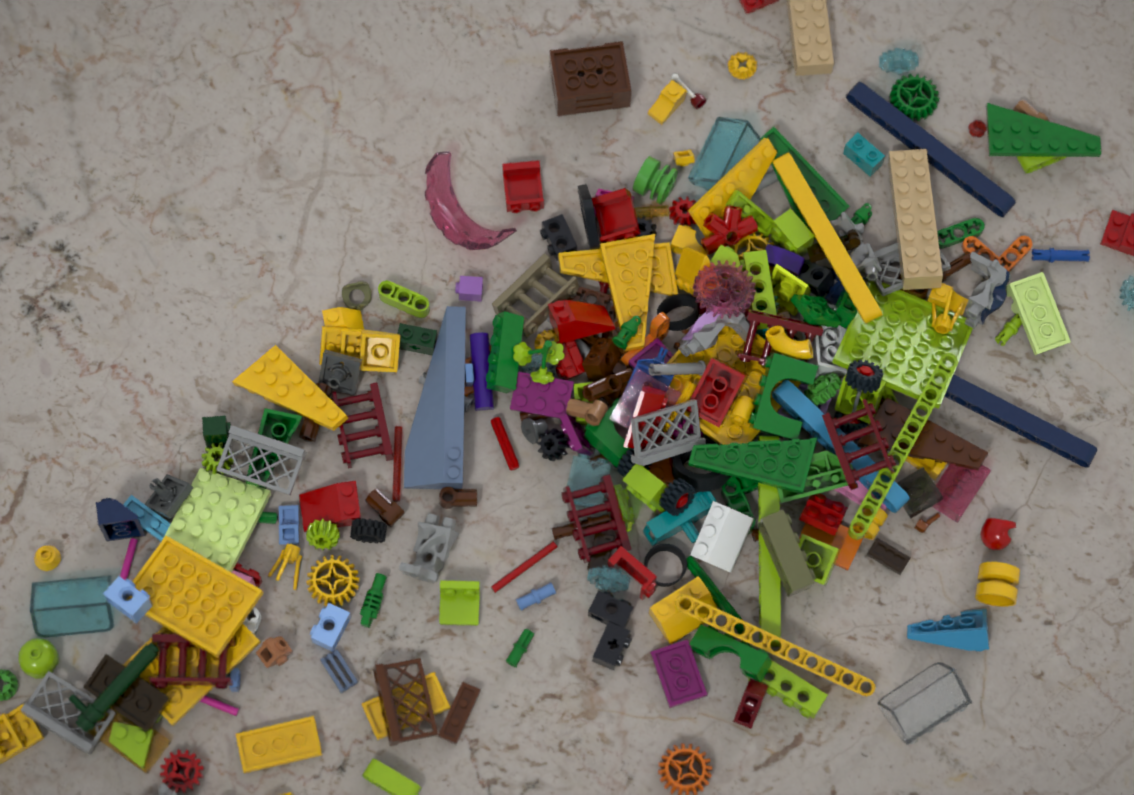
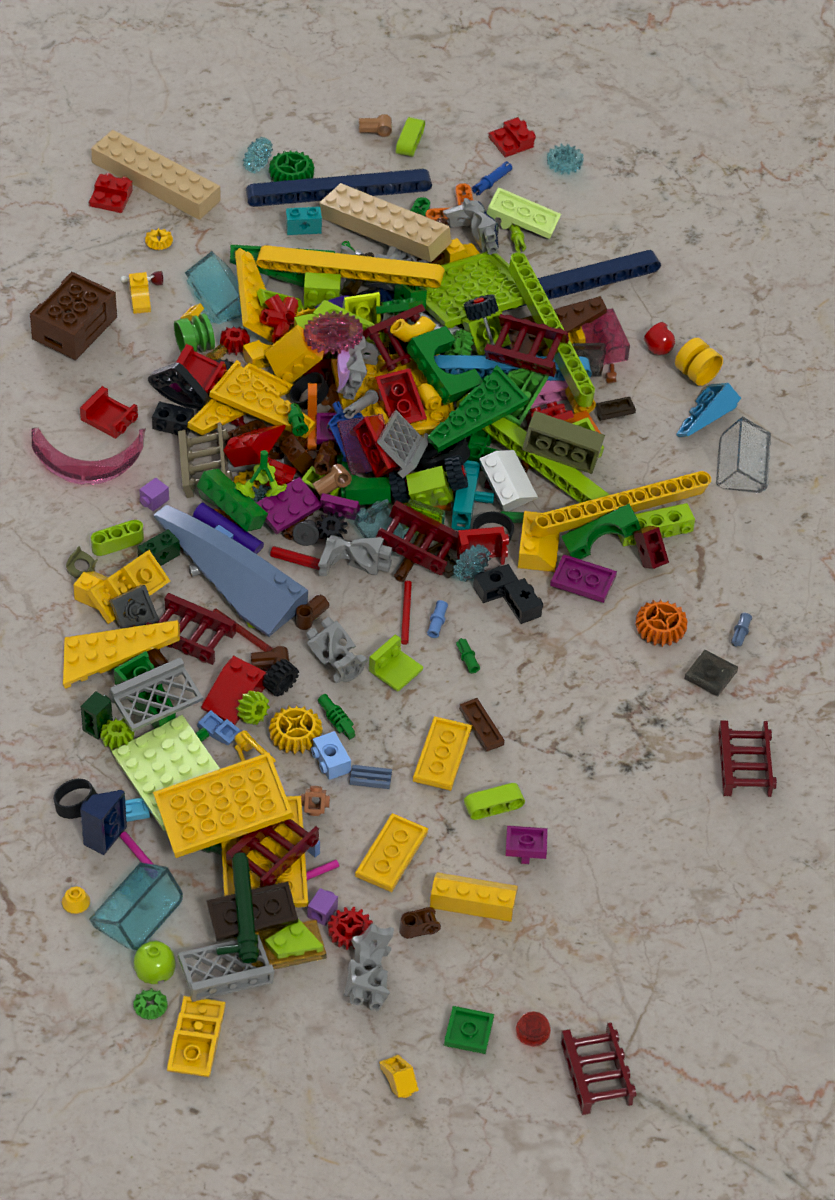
camera: 50 degrees left, 20 degrees down
light blue brick [103,576,152,624] -> none
dark grey plate [145,474,194,519] -> none
reddish brown fence [373,658,438,746] -> none
yellow plant [931,289,965,334] -> none
clear red plate [968,120,986,138] -> none
green wing [986,103,1101,157] -> none
none -> black tyre [53,778,98,819]
none -> medium lavender brick [307,888,338,926]
none -> light grey hips [318,535,392,576]

